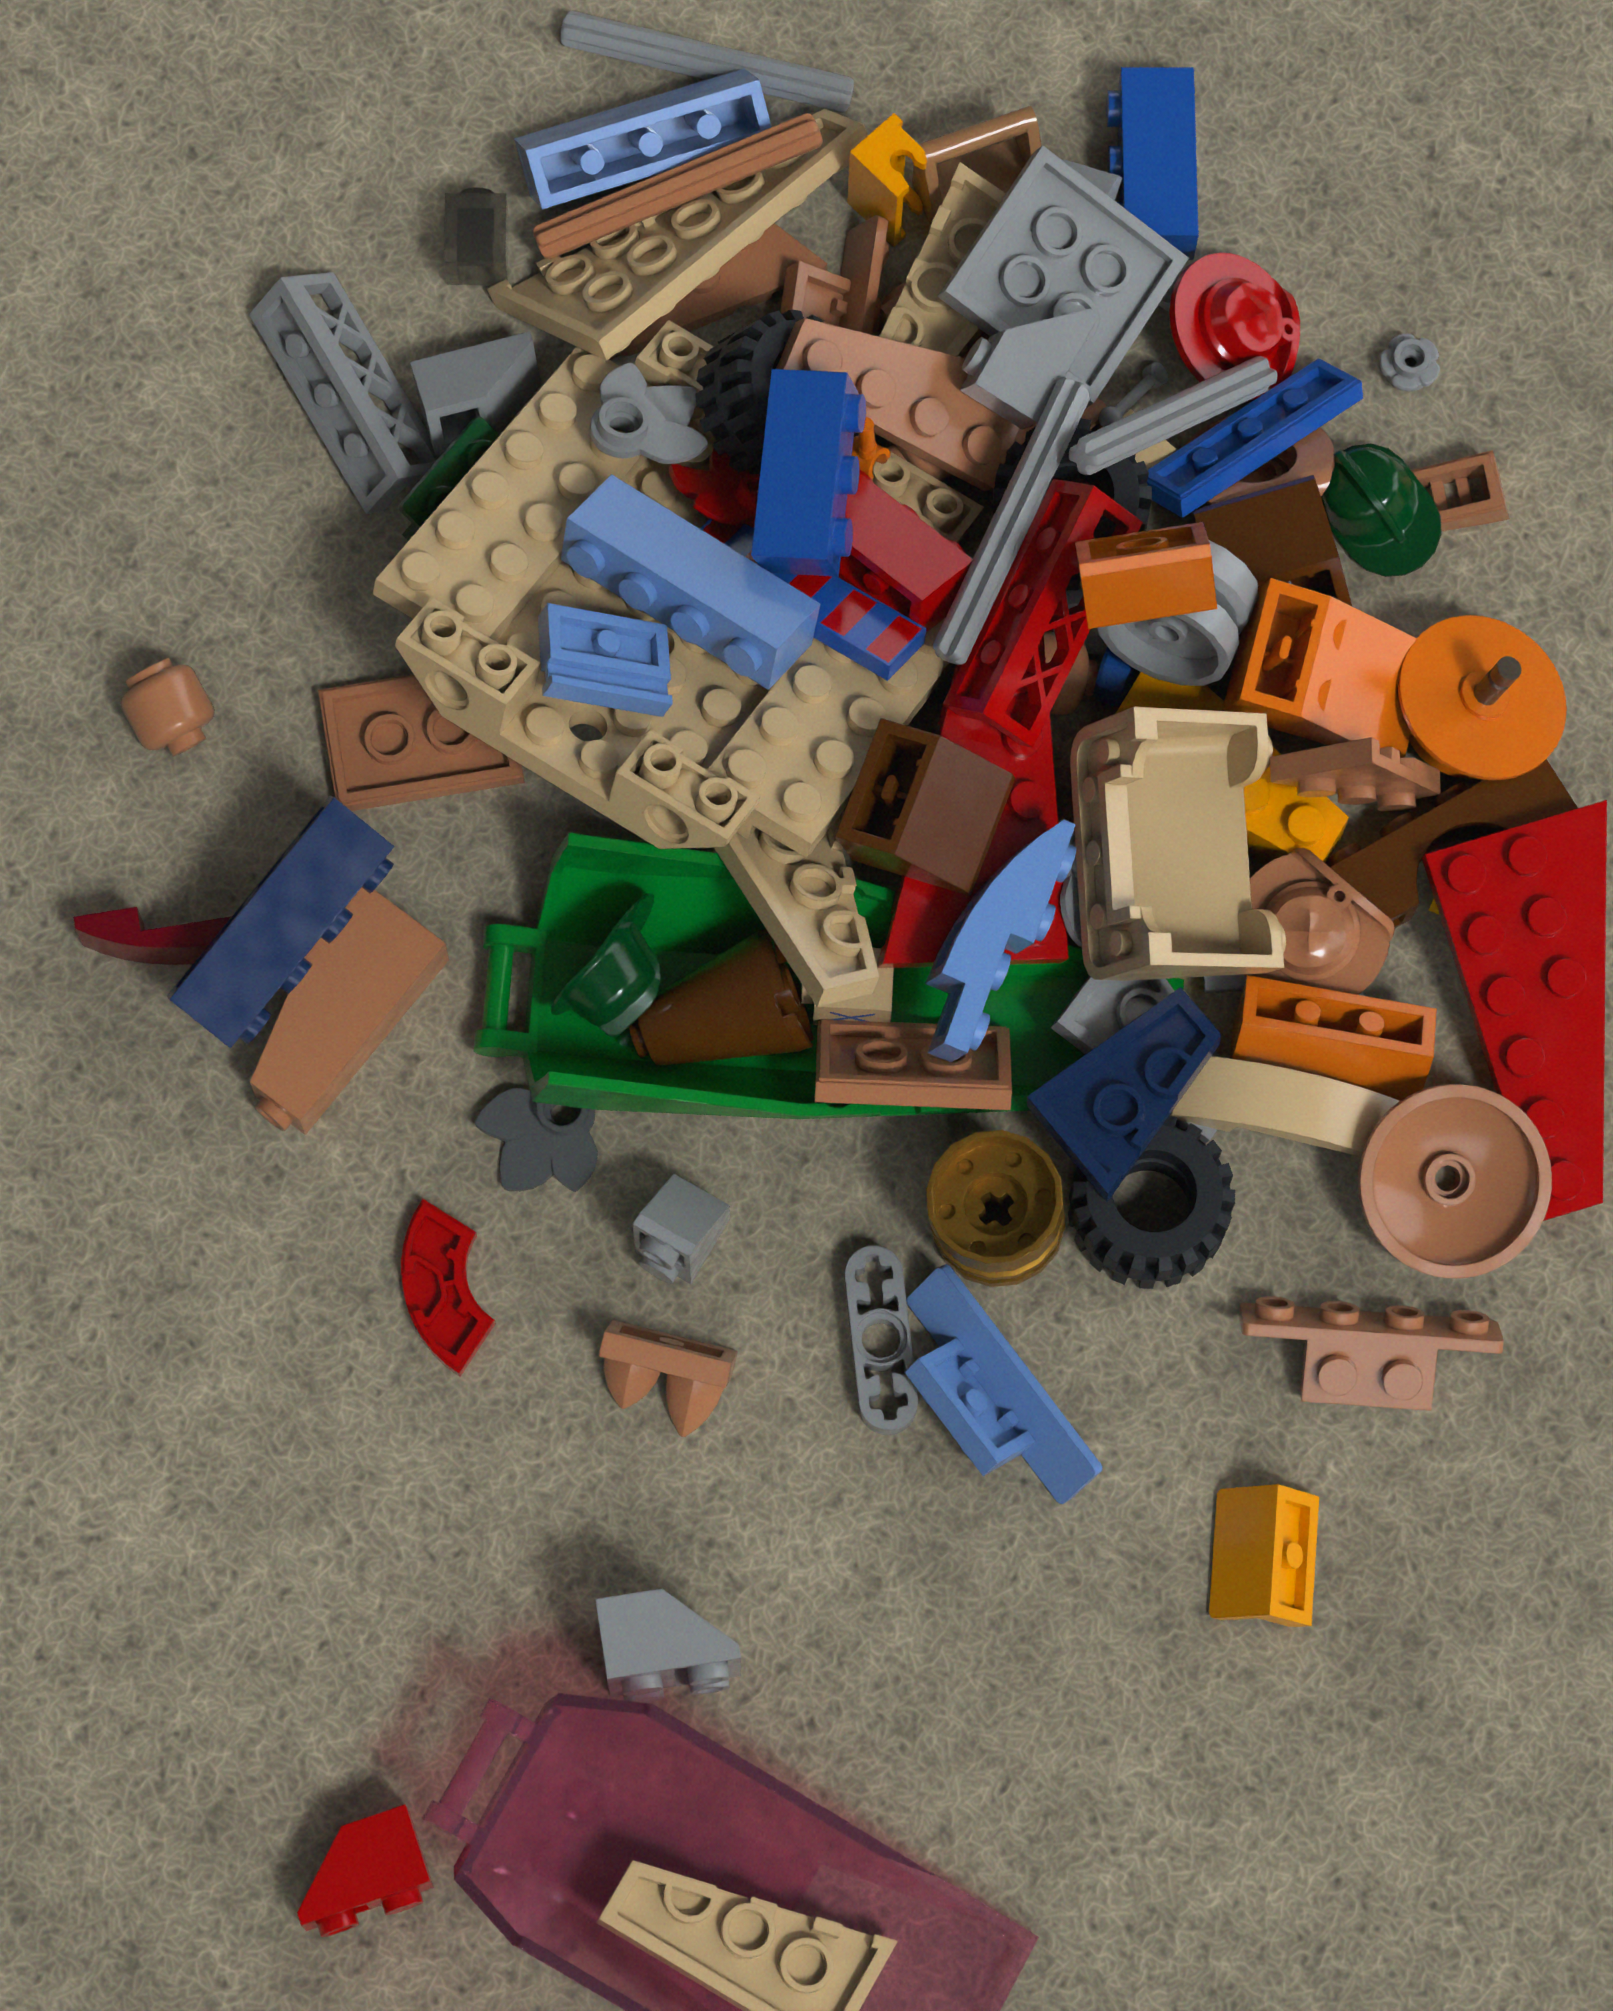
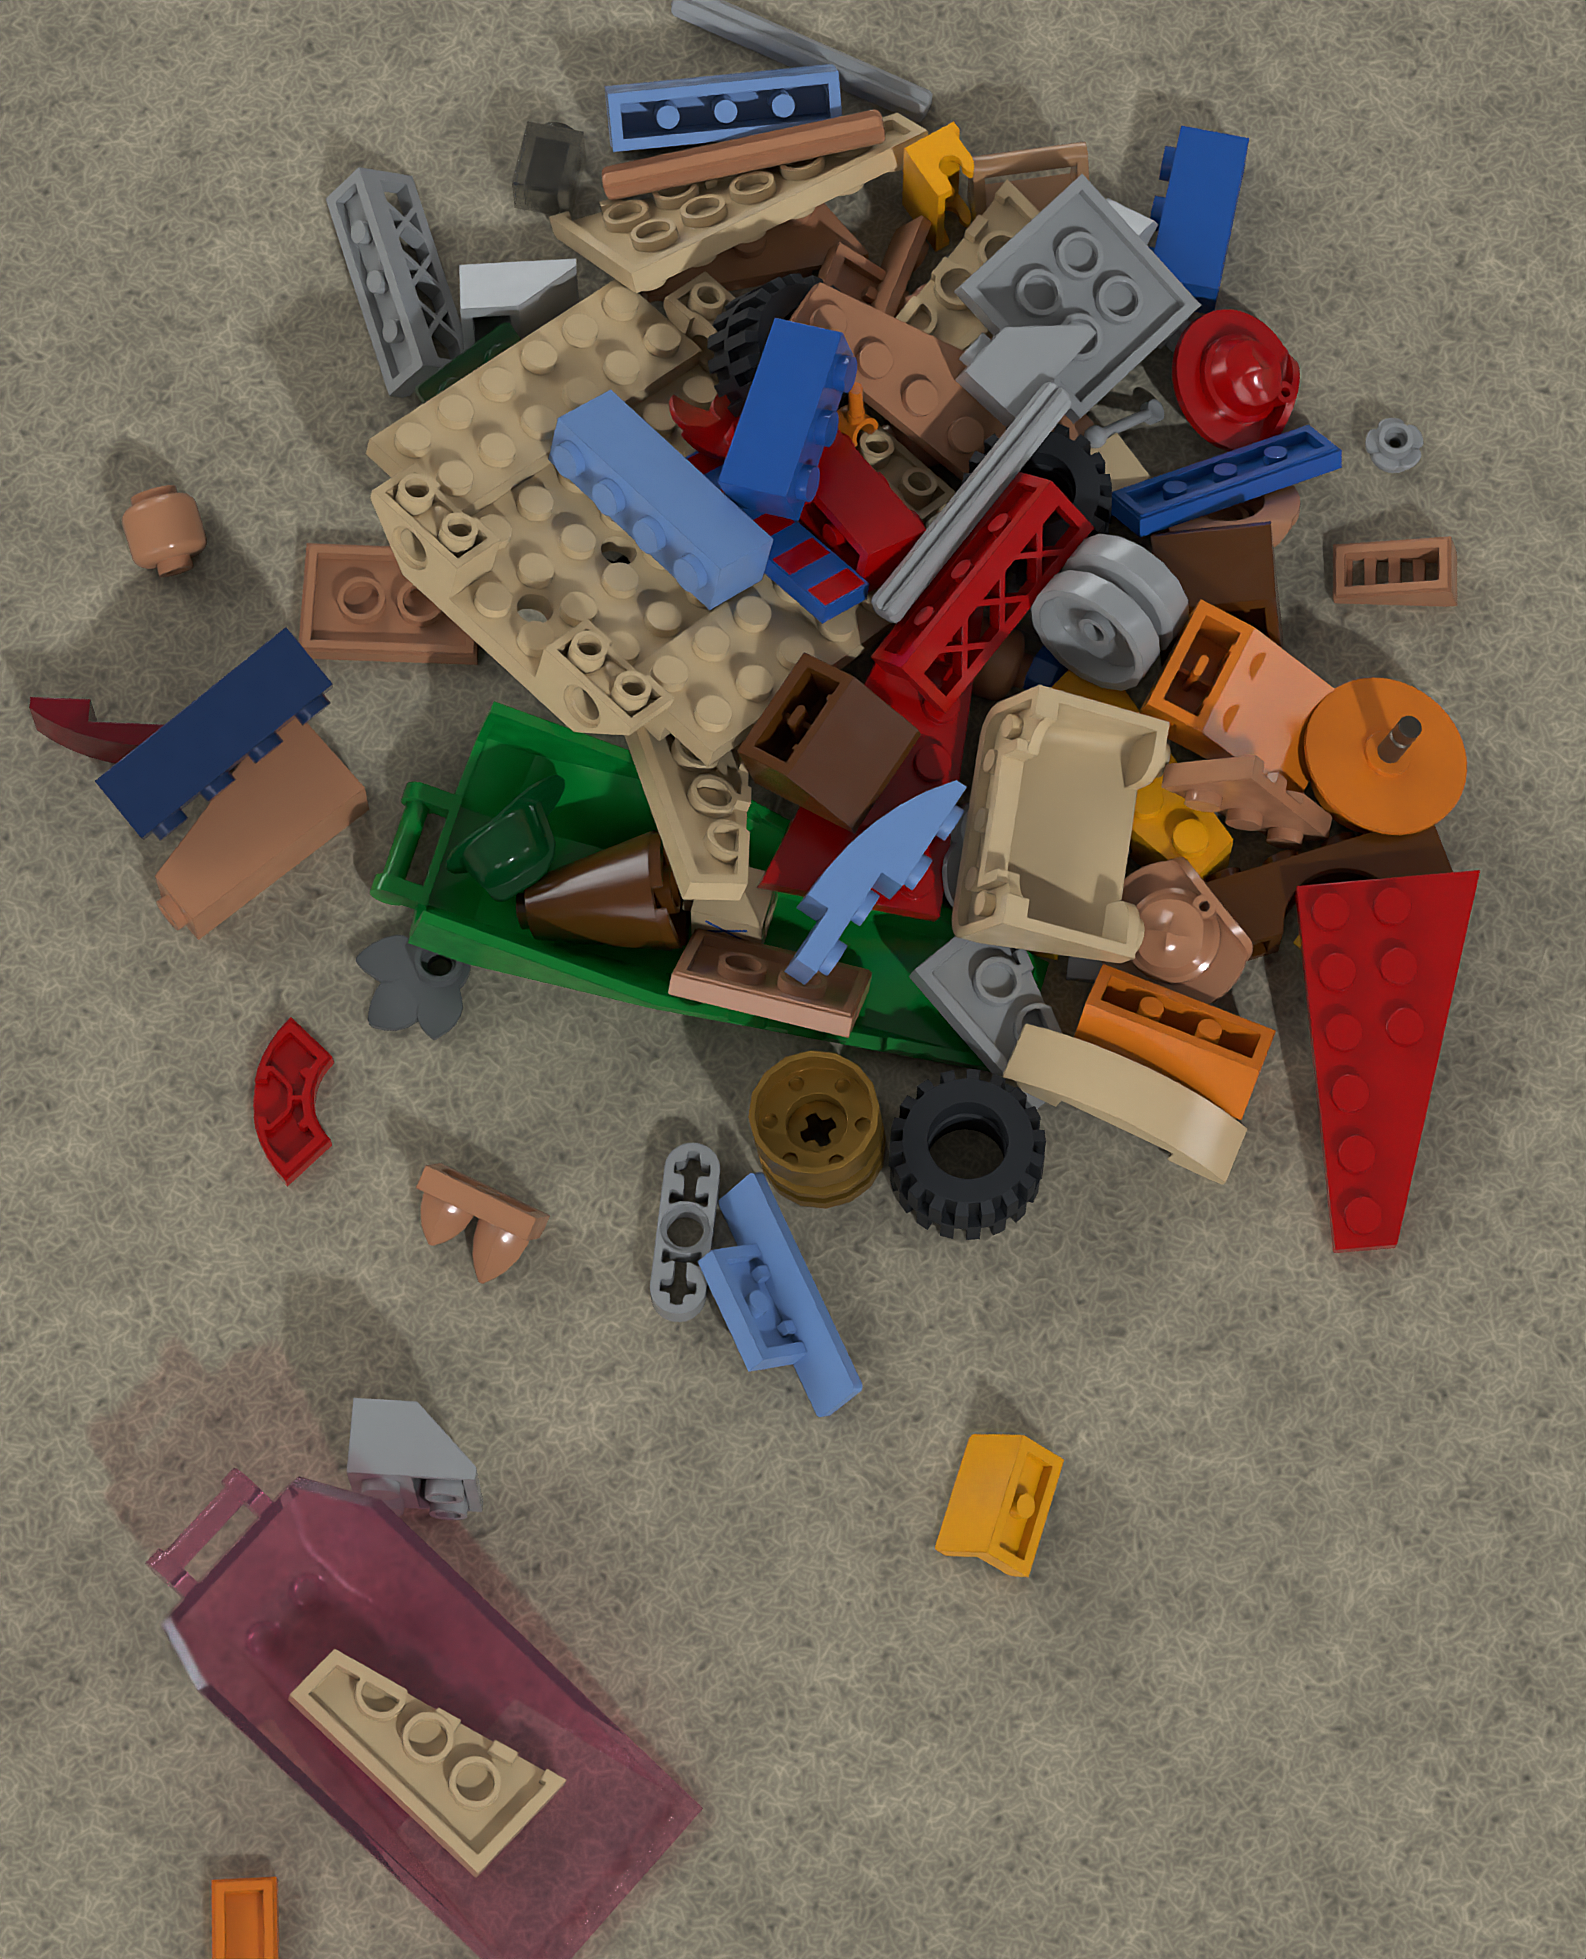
camera: 15 degrees right, 5 degrees down
red slope [297,1804,434,1937] -> none
medium blue plate [538,603,673,717] -> none
light grey plate [590,362,708,464] -> none
light grey slope [633,1174,730,1284] -> none
dark blue wing [1027,987,1221,1202] -> none
light grey axle [1069,356,1277,475] -> none
orange slope [1075,522,1217,629] -> none
nougat bracket [1239,1296,1504,1411] -> none
dark green piece [1321,443,1442,577] -> none
nougat dish [1358,1084,1552,1278] -> none

